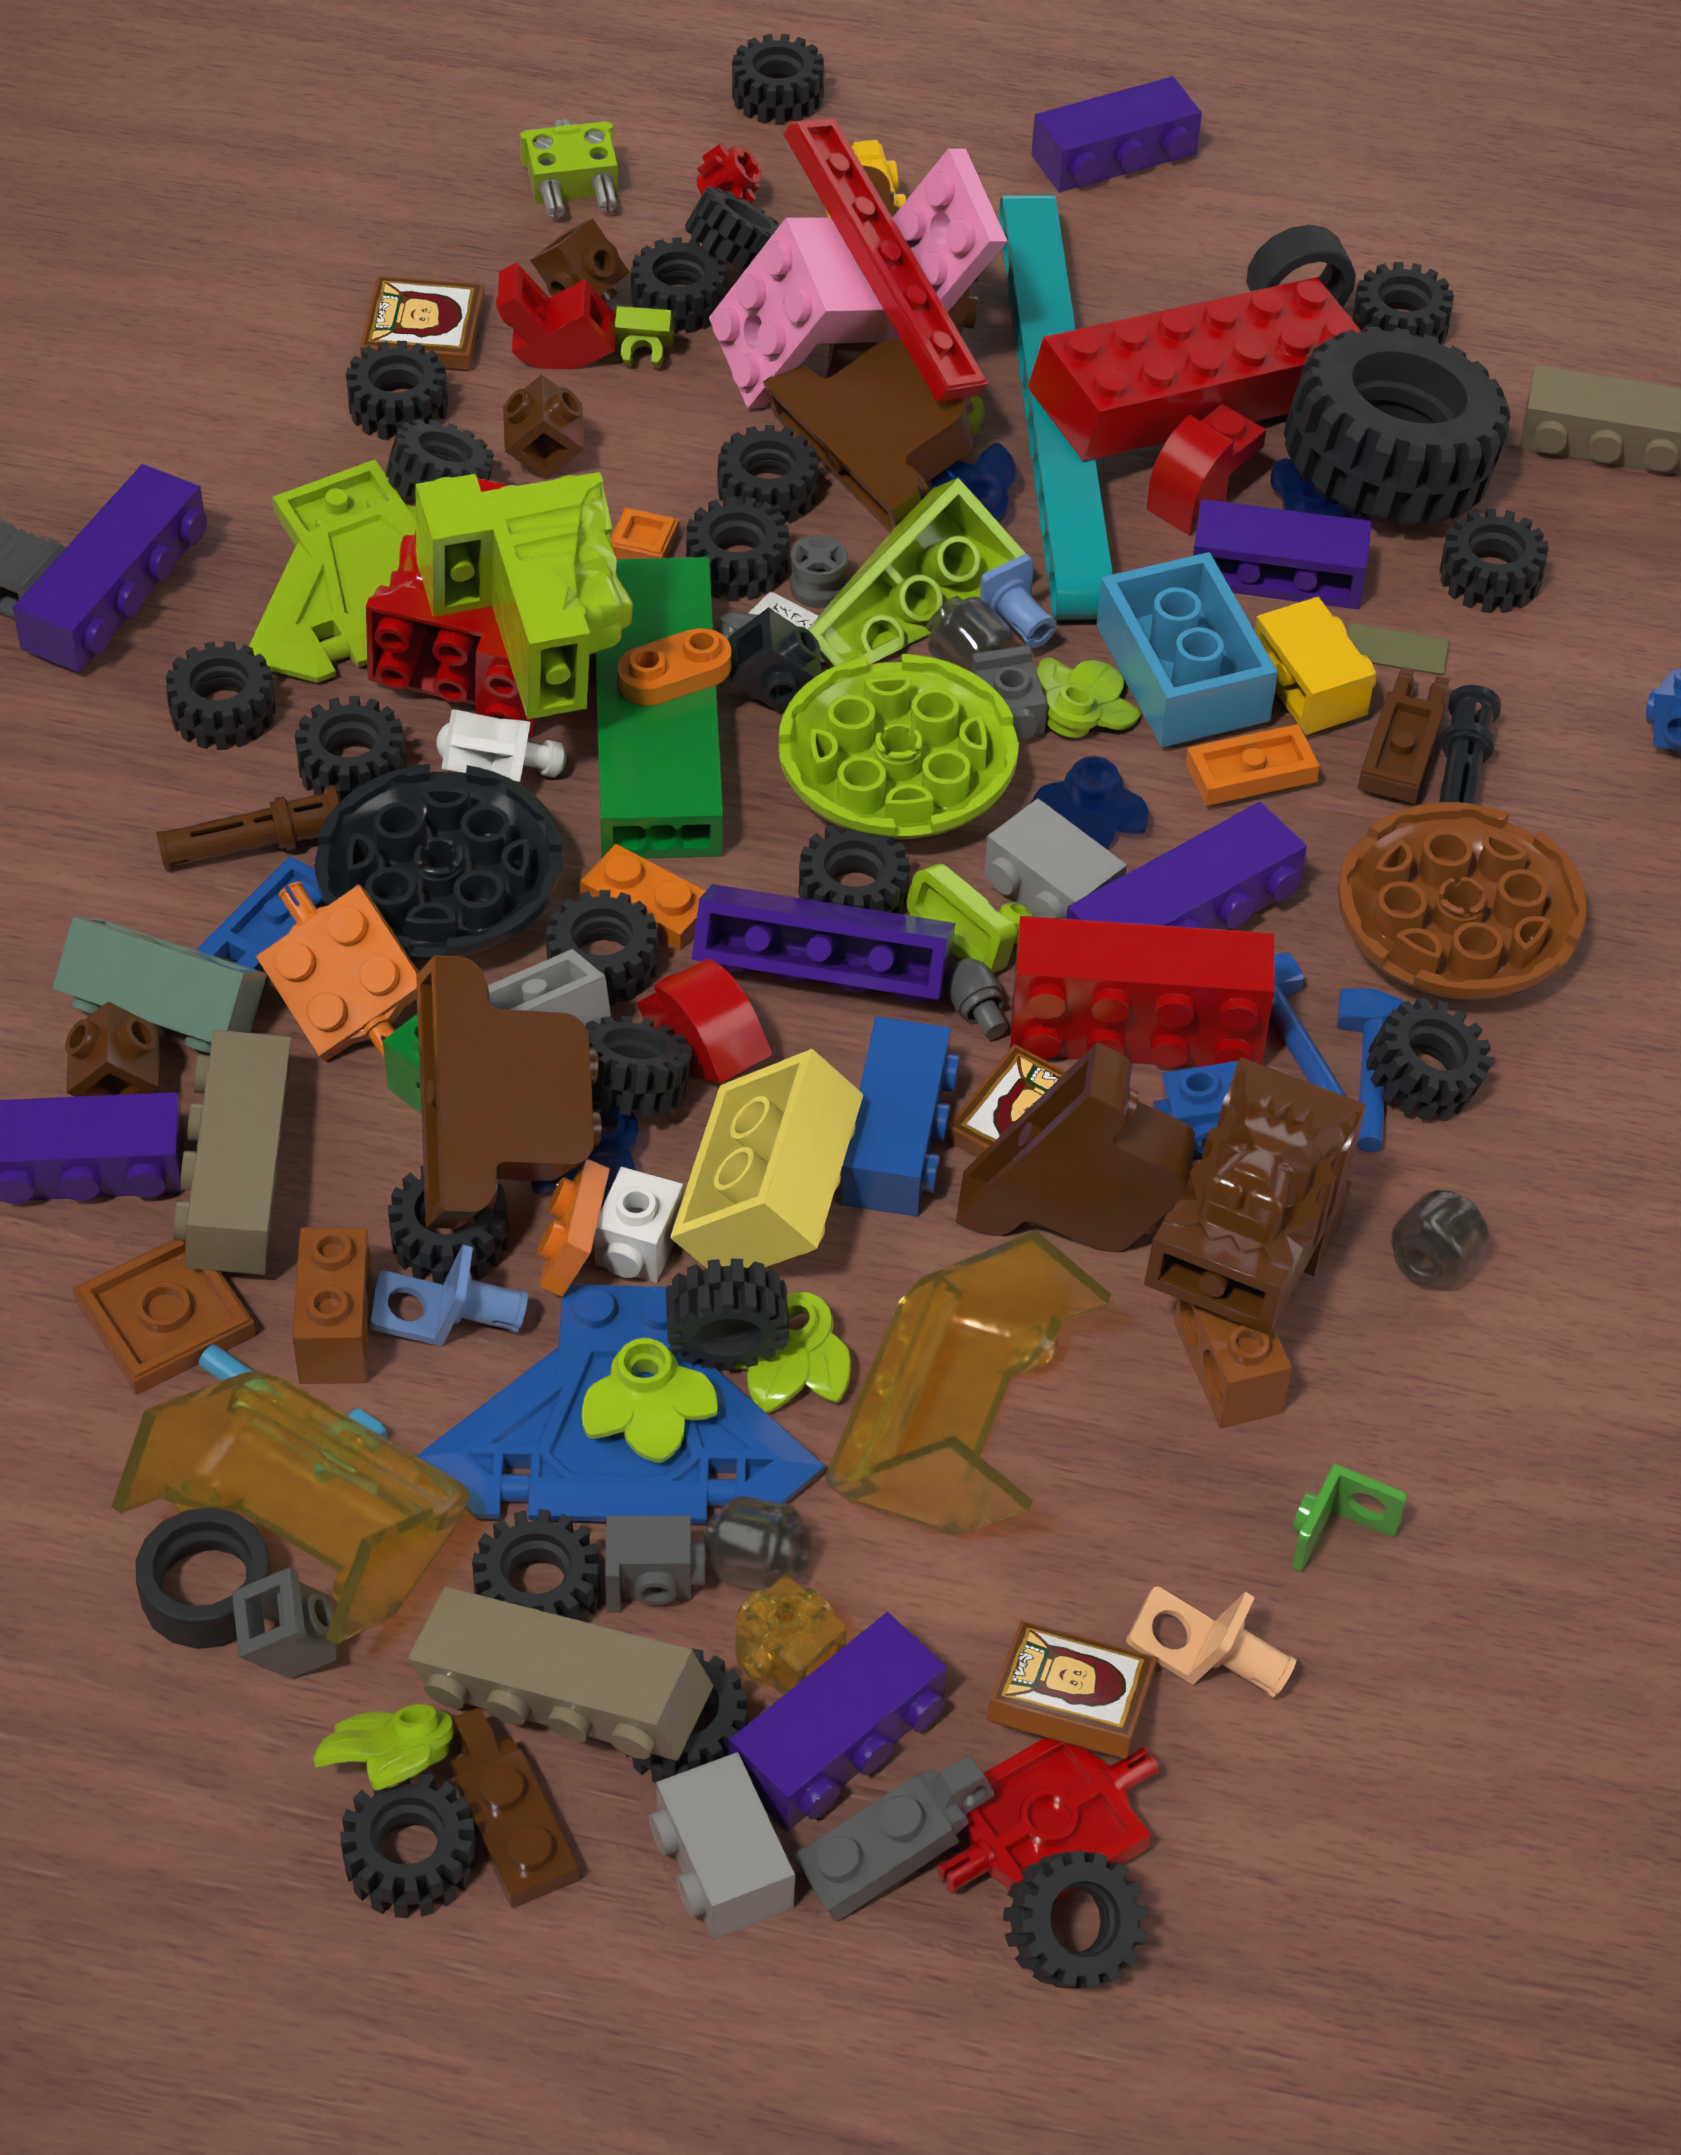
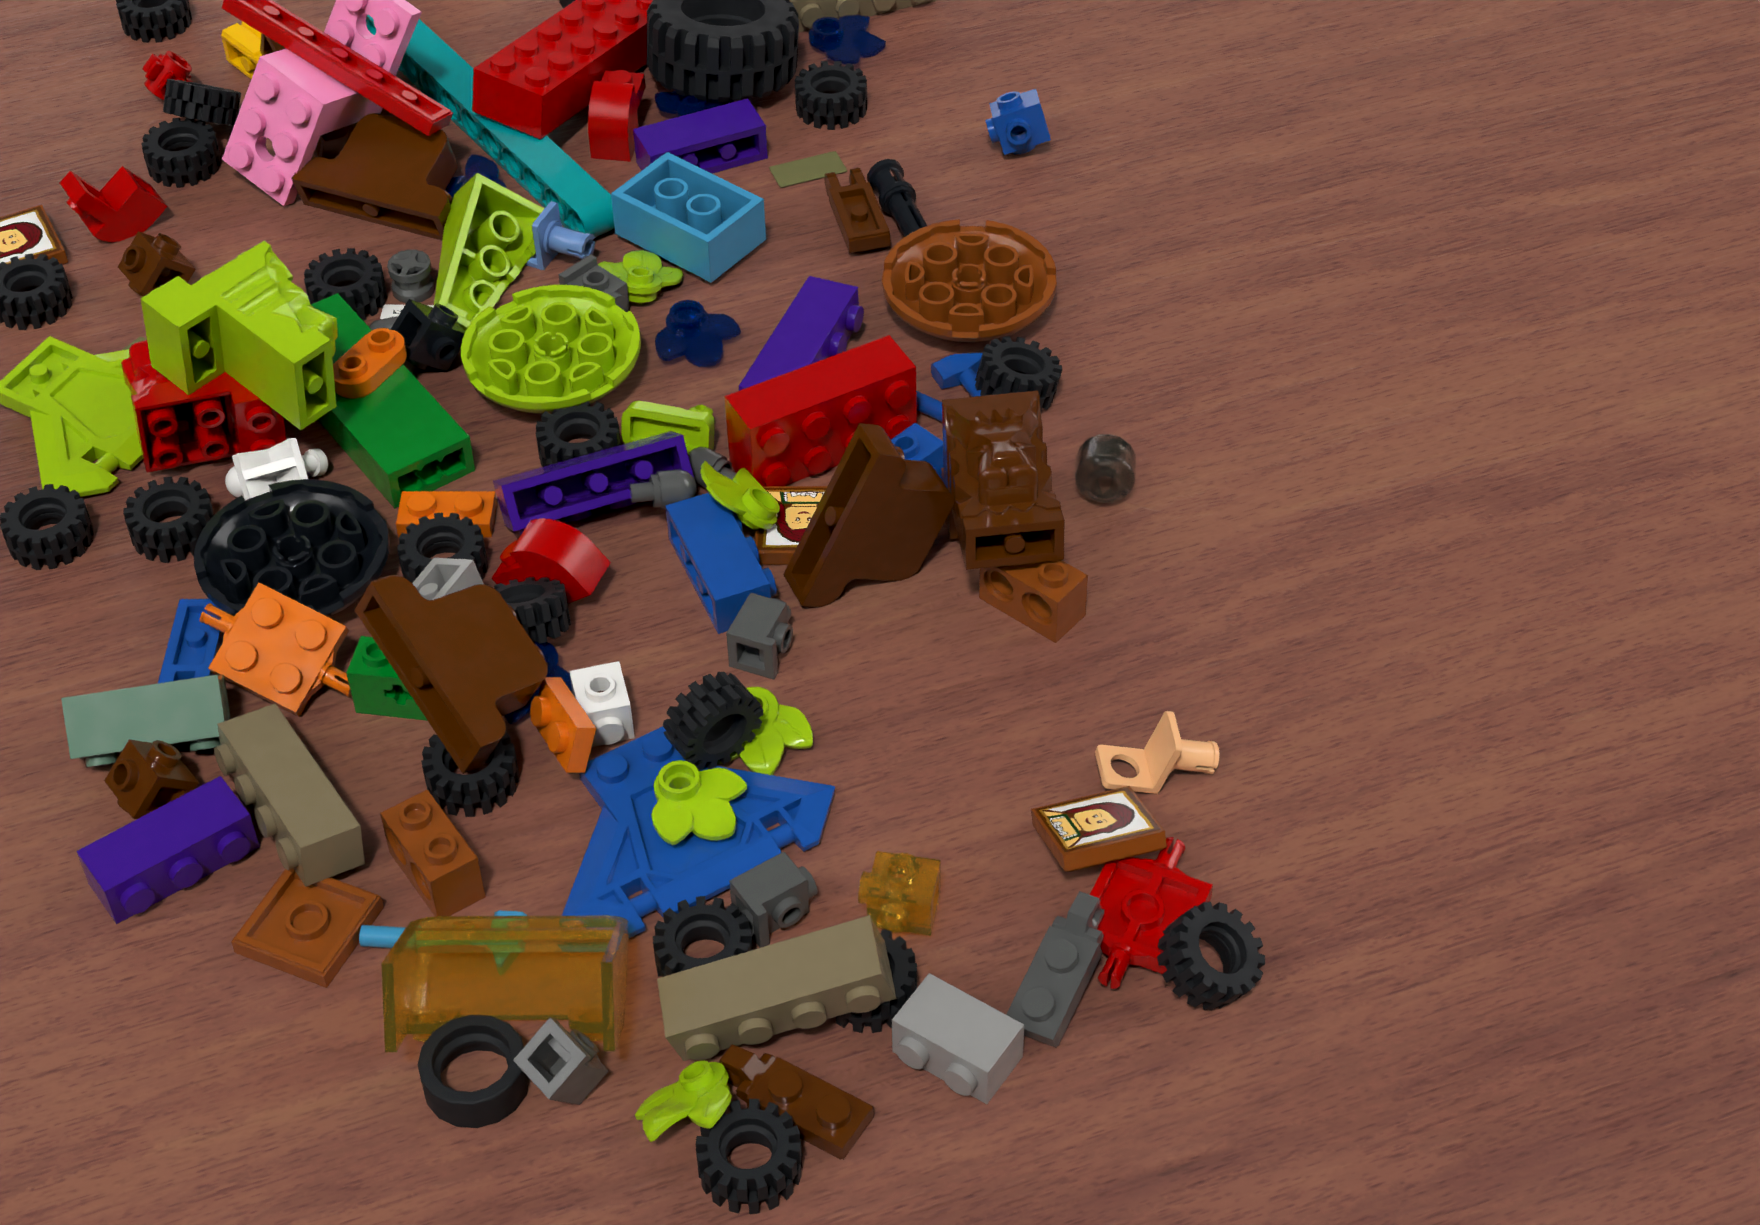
camera: 30 degrees left, 5 degrees down
reddish brown pin [156,785,339,870] -> none
medium blue bracket [369,1245,528,1347] -> none
black tyre [386,419,495,504] -> none
lime piece [520,119,618,219] -> none
reddish brown brick [530,218,629,303] -> none
lime tile [615,306,675,369] -> none
light yellow brick [670,1049,864,1269] -> none
clear smoke head [704,1496,813,1593] -> none
black tyre [717,425,818,524] -> none
dark purple brick [729,1612,947,1832] -> none
clear yellow windscreen [826,1230,1111,1535] -> none
clear smoke head [926,596,1013,672] -> none
light grey brick [984,799,1127,919] -> none
orange plate [1185,724,1320,806] -> none
yellow brick [1254,597,1376,735] -> none
bright green bracket [1292,1463,1407,1572] -> none
none -> dark grey cylinder [629,469,697,509]
none -> lime plate [701,461,780,529]
none -> dark grey brick [726,593,793,680]
none -> clear blue plate [809,15,886,64]

